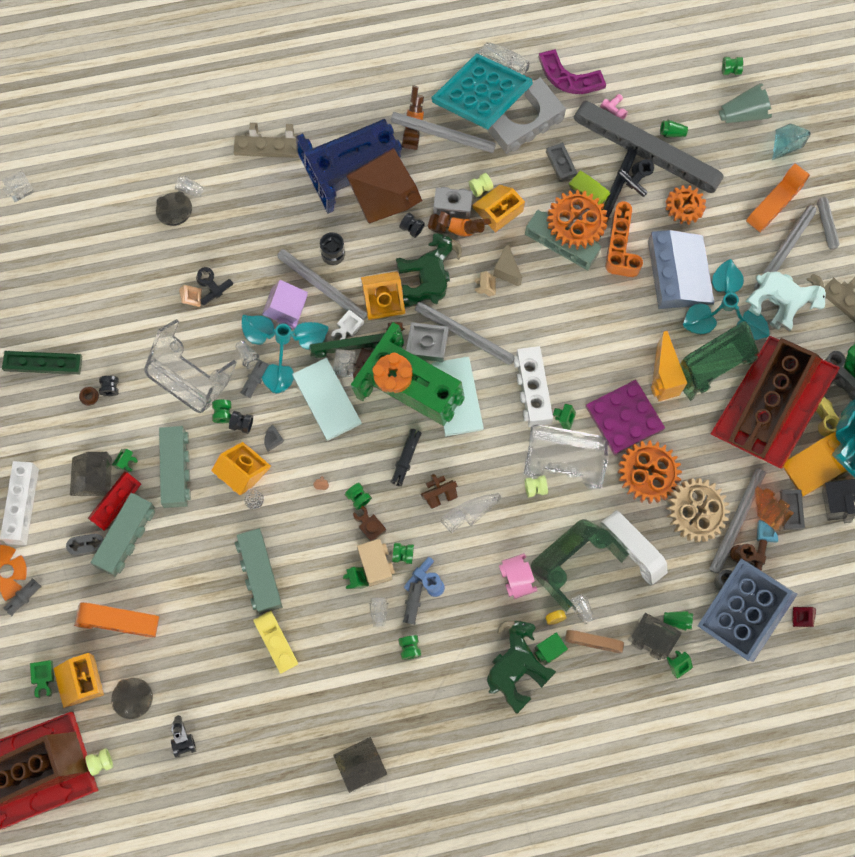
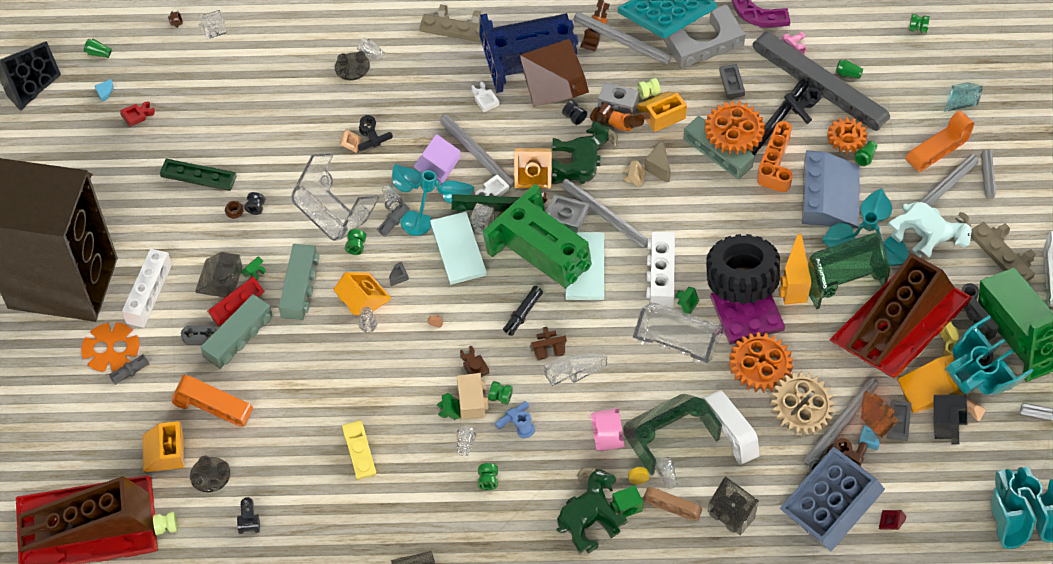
camera: 15 degrees right, 15 degrees down
green plate [30,660,54,698] -> none
black wheel [229,411,254,434] -> none
sand green brick [235,528,283,614] -> none
black wheel [320,232,345,265] -> none
green wheel [345,482,372,510] -> none
orange plate [373,353,413,393] -> none
dark grey pin [403,582,423,625] -> none
yellowish green wheel [525,475,548,498] -> none
lime slope [569,170,610,205] -> none
green cone [663,611,693,631] -> none
green tile [667,651,693,679] -> none
sand green cone [719,83,772,123] -> none
none -> white plate [472,82,499,113]
none -> black tyre [706,234,780,304]
none -> green cone [855,141,877,166]

